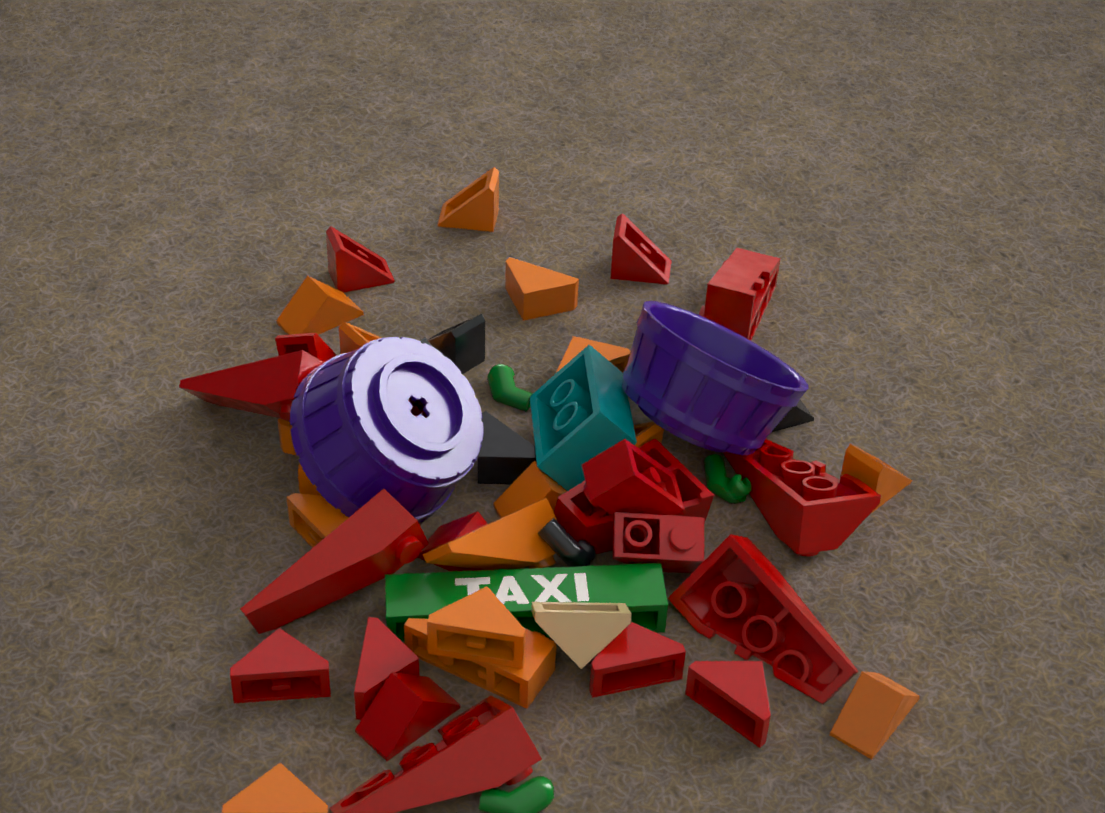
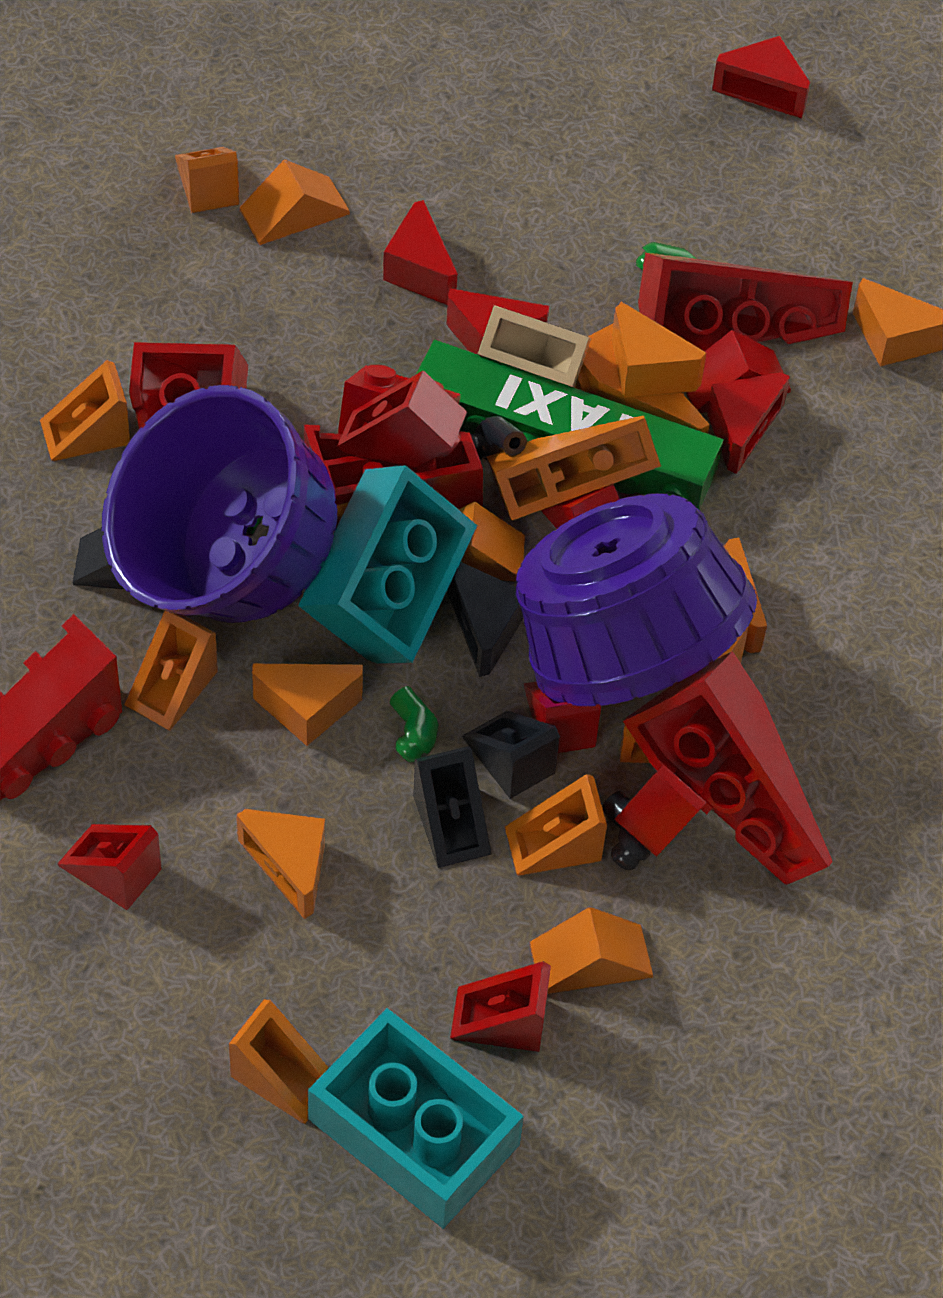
camera: 155 degrees left, 15 degrees up
red slope [230,628,331,703] -> none
red wedge [240,488,429,634] -> none
red wedge [668,534,858,704] -> none
none -> orange slope [175,147,239,213]
none -> teal brick [308,1008,524,1229]

